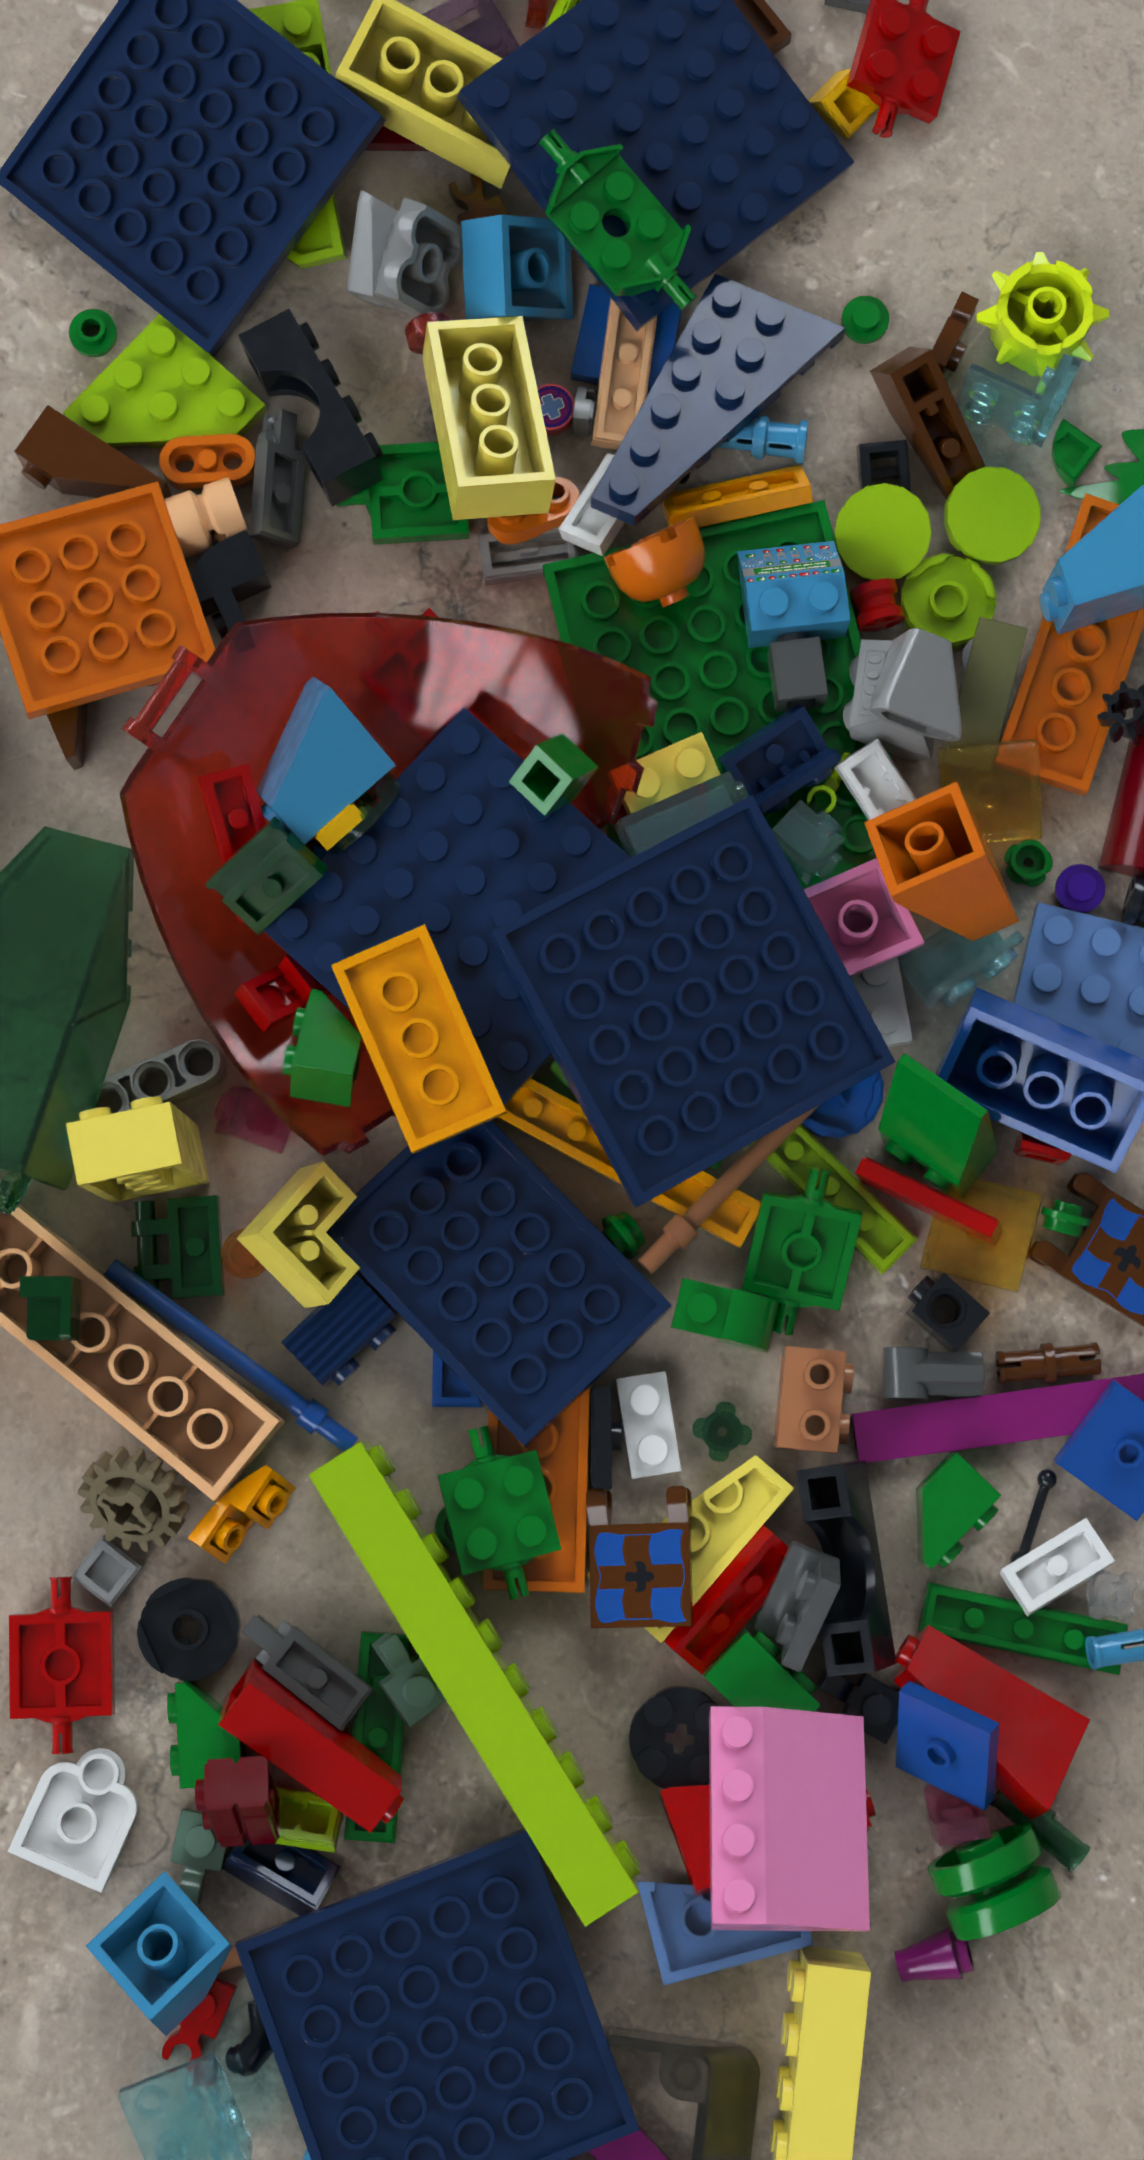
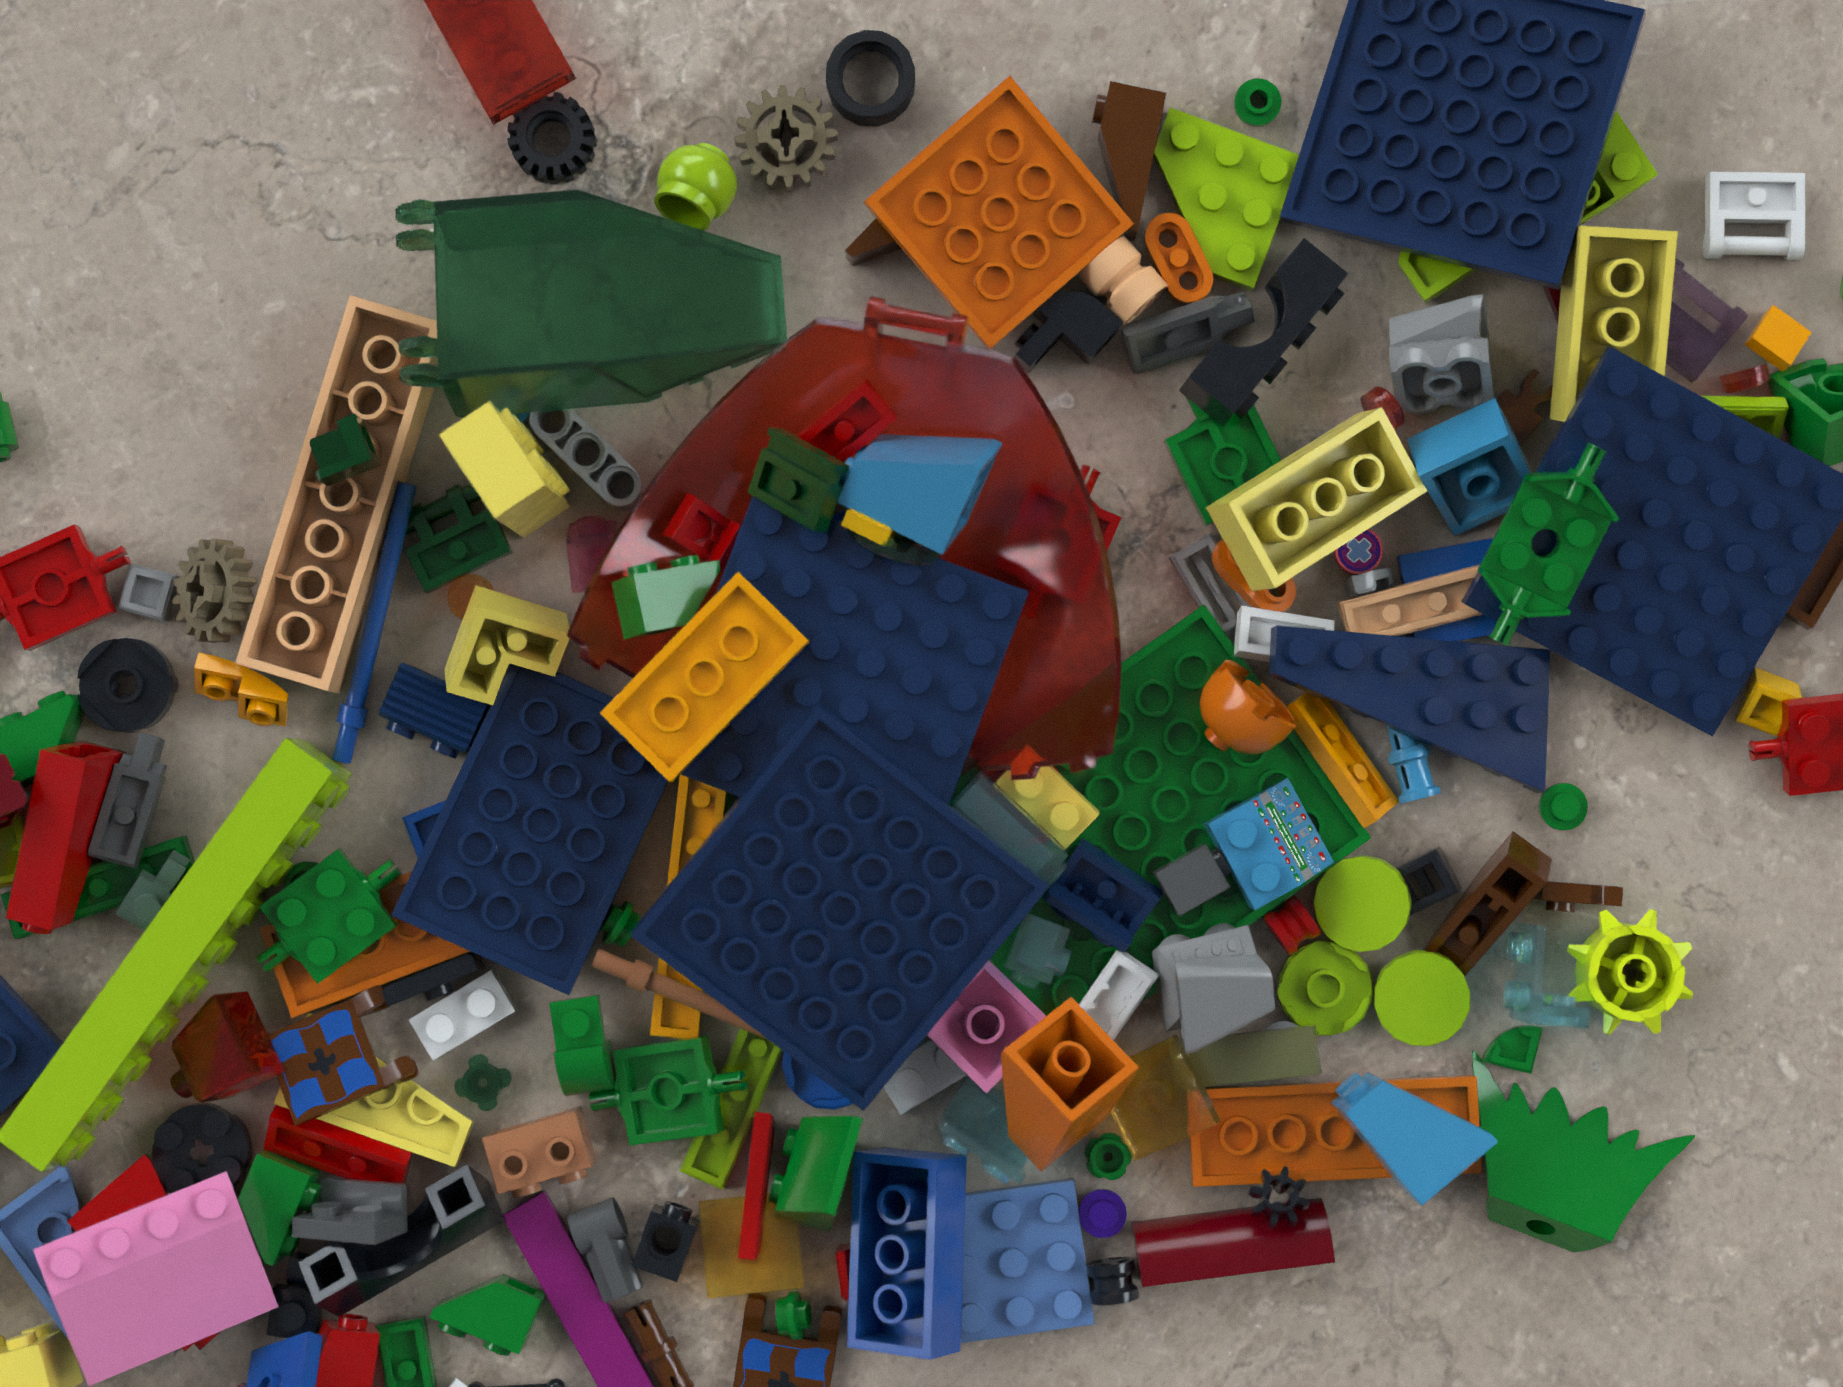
camera: 70 degrees right, 5 degrees up
green brick [508,733,599,816] -> none
lime hand [807,752,851,816] -> none
none -> clear red torso [170,991,285,1103]

